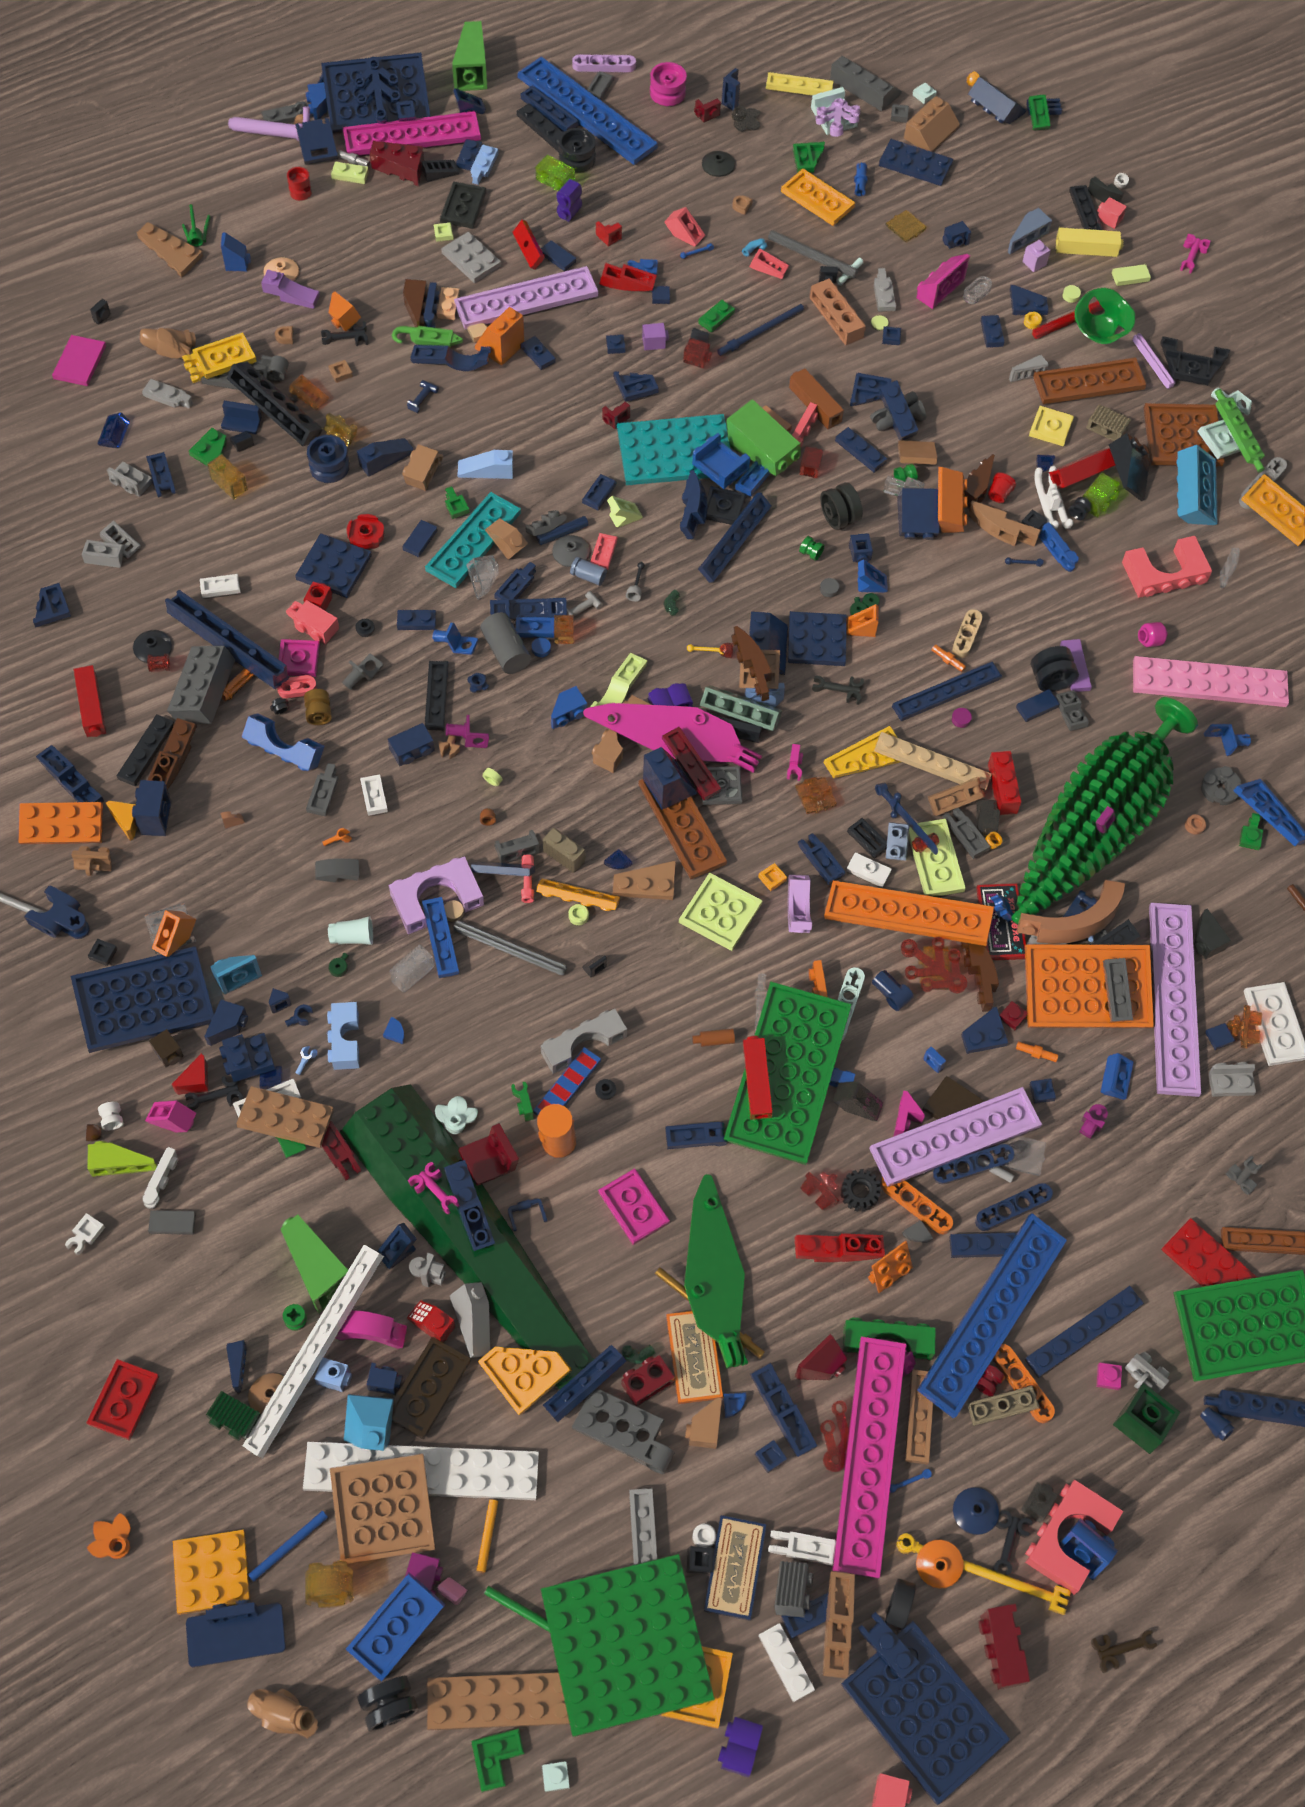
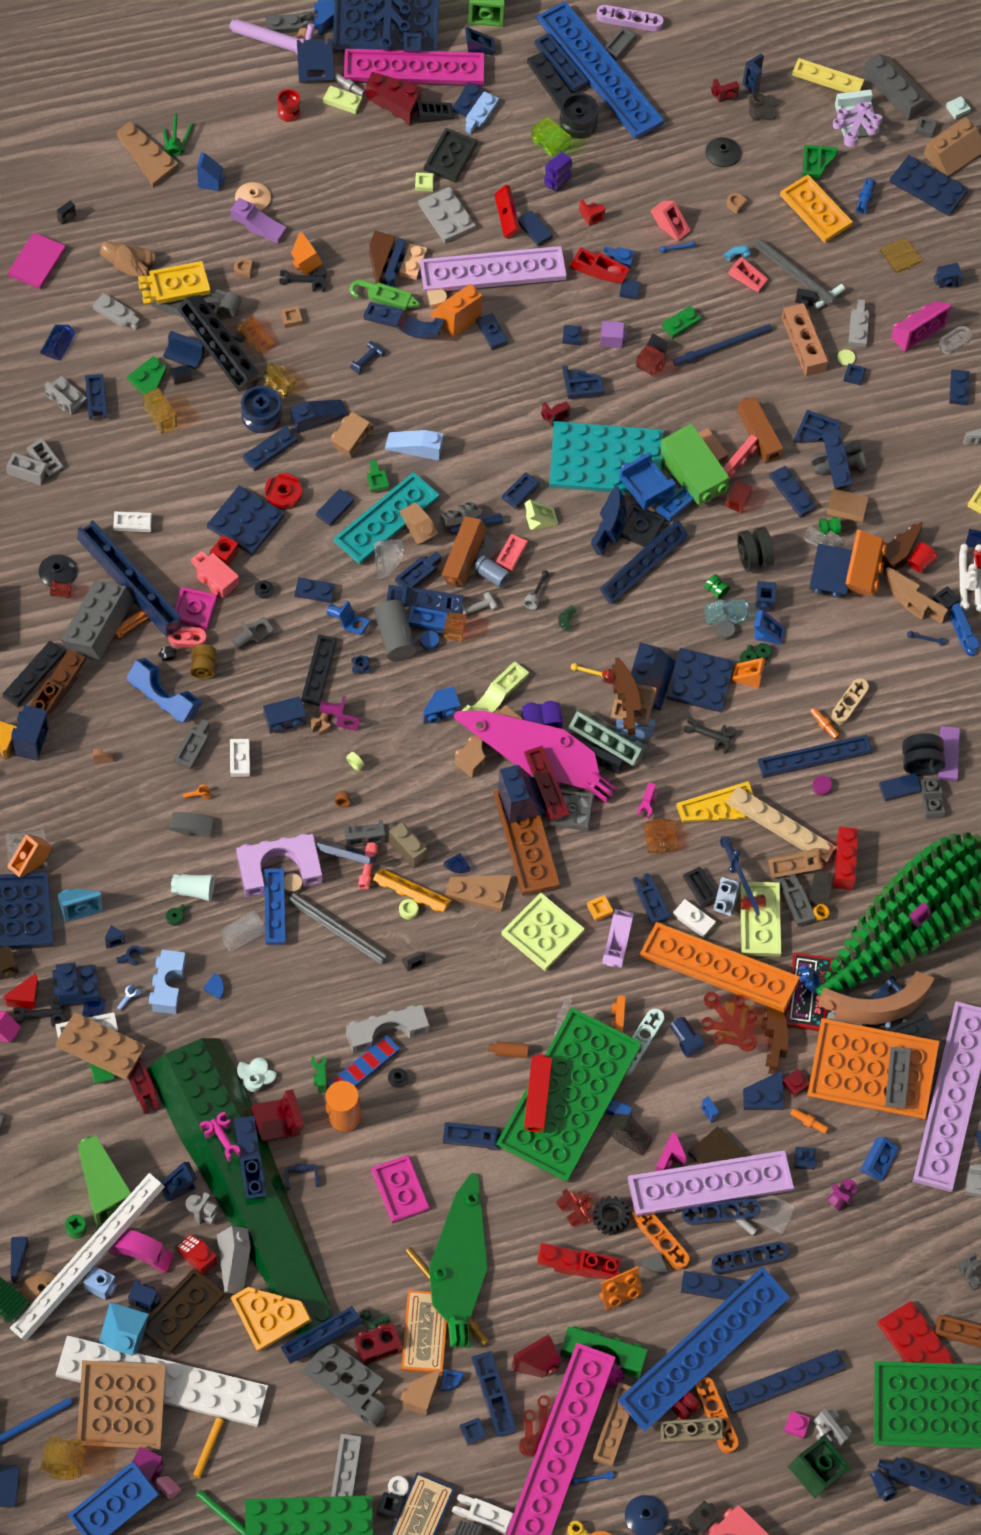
camera: 10 degrees right, 0 degrees up
dark blue slope [204,1000,248,1046] -> none
dark pink wheel [650,62,687,106] -> none
none -> dark blue plate [243,426,298,471]
none -> dark orange brick [442,516,487,587]
none -> clear light blue slope [704,600,749,625]

